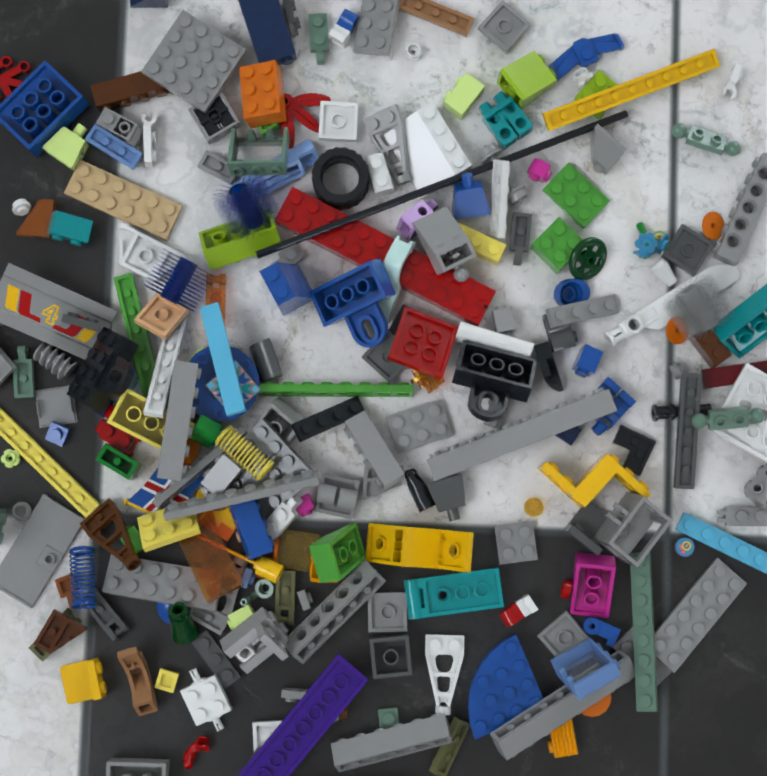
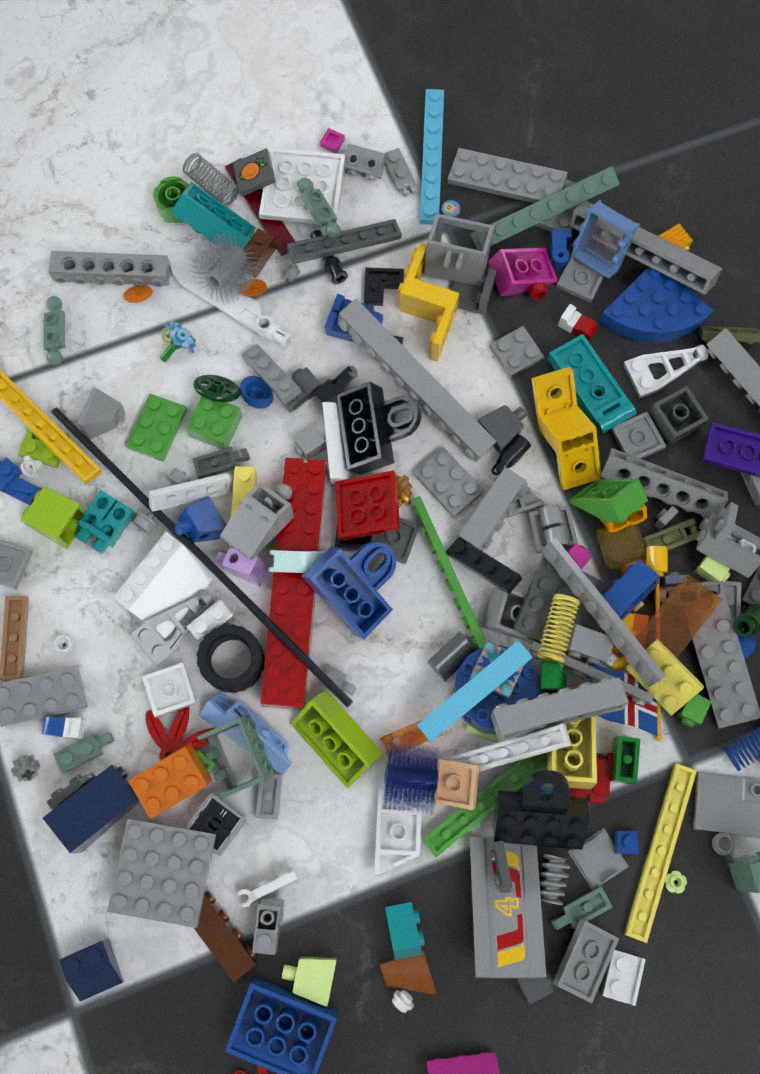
camera: 115 degrees left, 10 degrees down
tan plate [64,160,183,241] -> none
reddish brown plate [80,498,141,571] -> none
medium blue plate [85,124,143,170] -> none
clear blue piece [213,172,281,241] -> none
sand green plate [240,578,276,606] -> none
blue slope [259,262,312,316] -> none
white plate [266,495,303,541] -> none
sand green plate [378,707,399,729] -> none
yellowish green brick [443,72,485,120] -> none
clear yellow plate [524,498,543,517] -> none
dark pink plate [527,158,552,183] -> none
blue brick [571,344,604,378] -> none
white cone [650,258,678,287] -> none
dark grey plate [661,224,714,277] -> none

